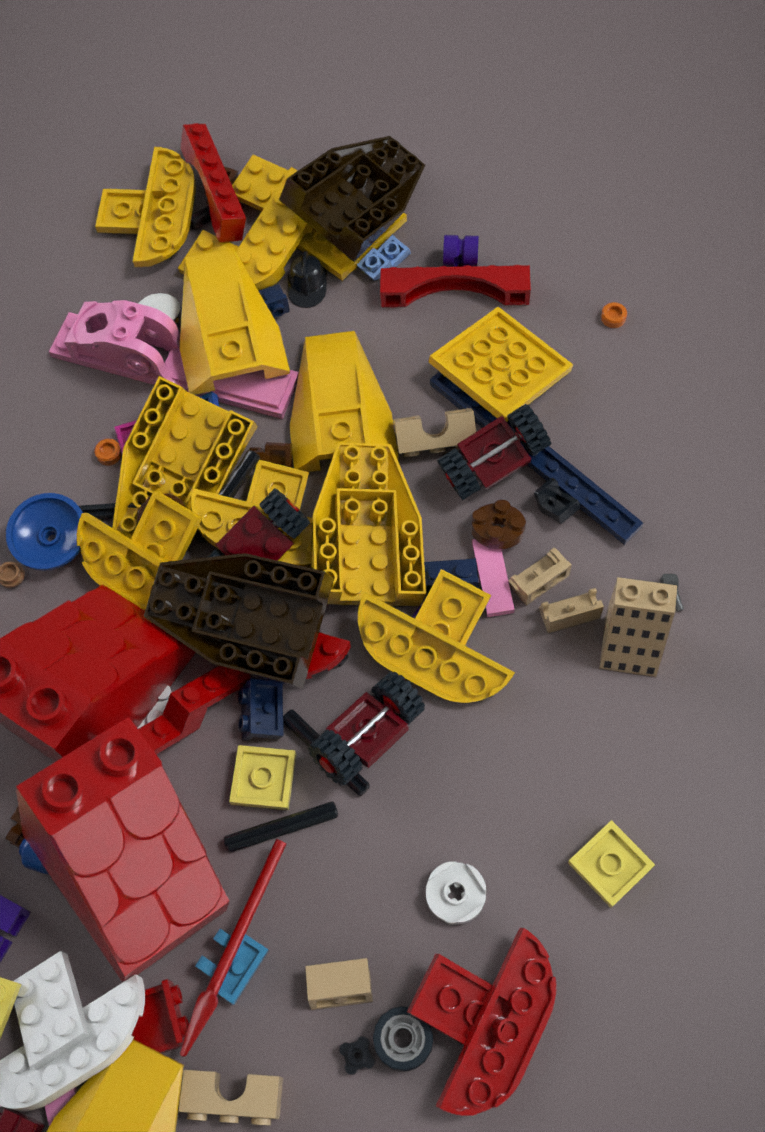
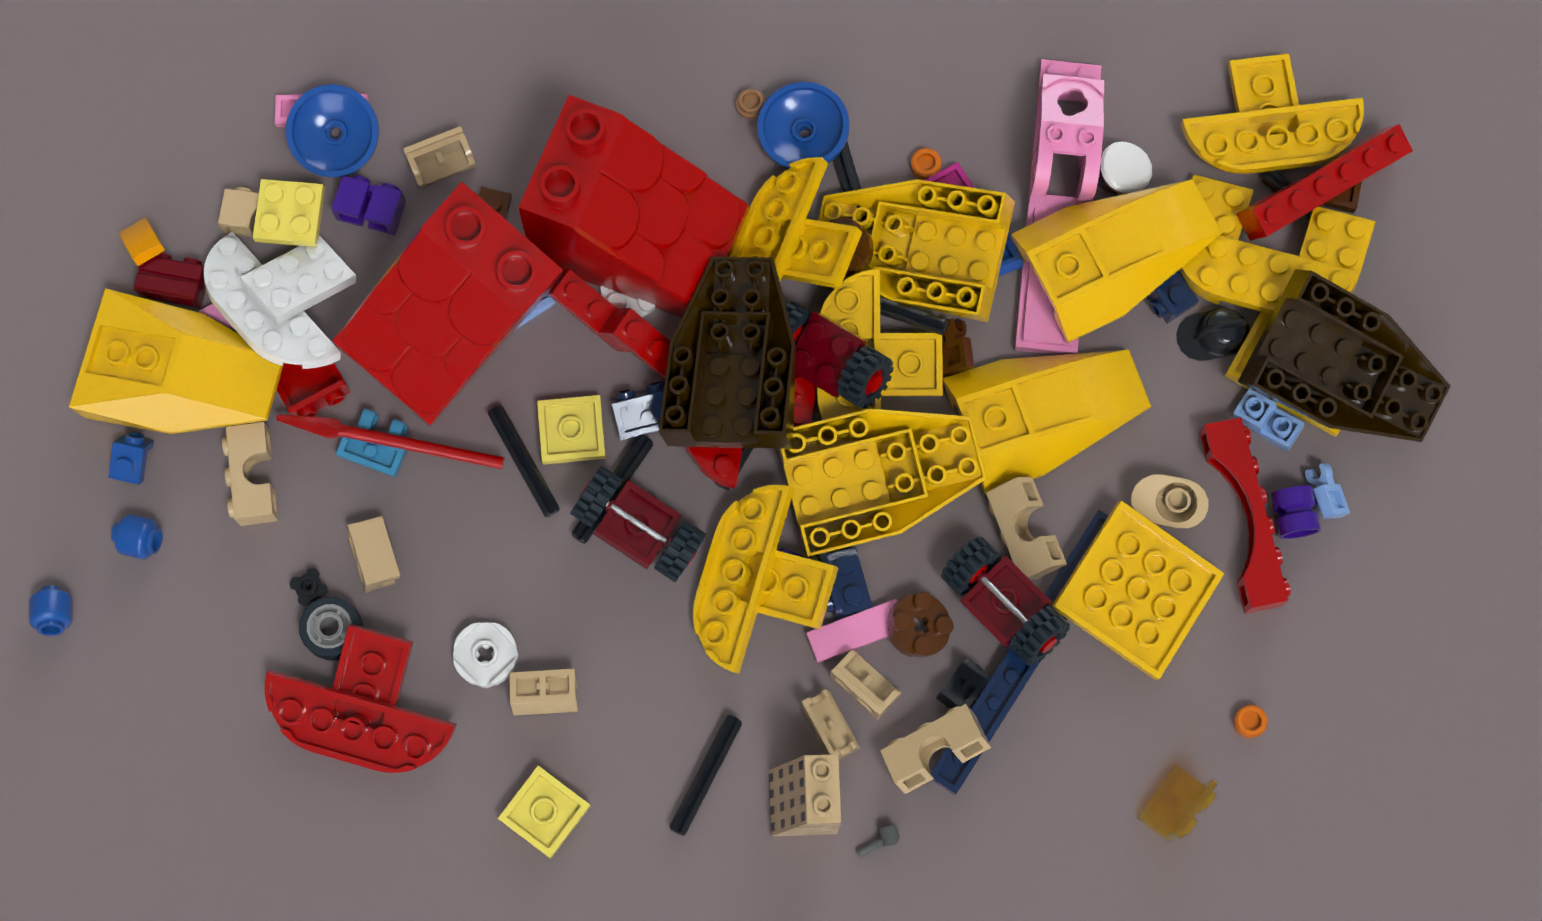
camera: 70 degrees right, 10 degrees up
none -> tan hinge [510,669,578,716]
none -> black axle [670,715,742,836]
none -> tan arch [880,704,991,794]
none -> tan piece [1131,474,1209,529]
none -> clear yellow bracket [1137,765,1218,842]
none -> light blue plate [1305,463,1350,519]

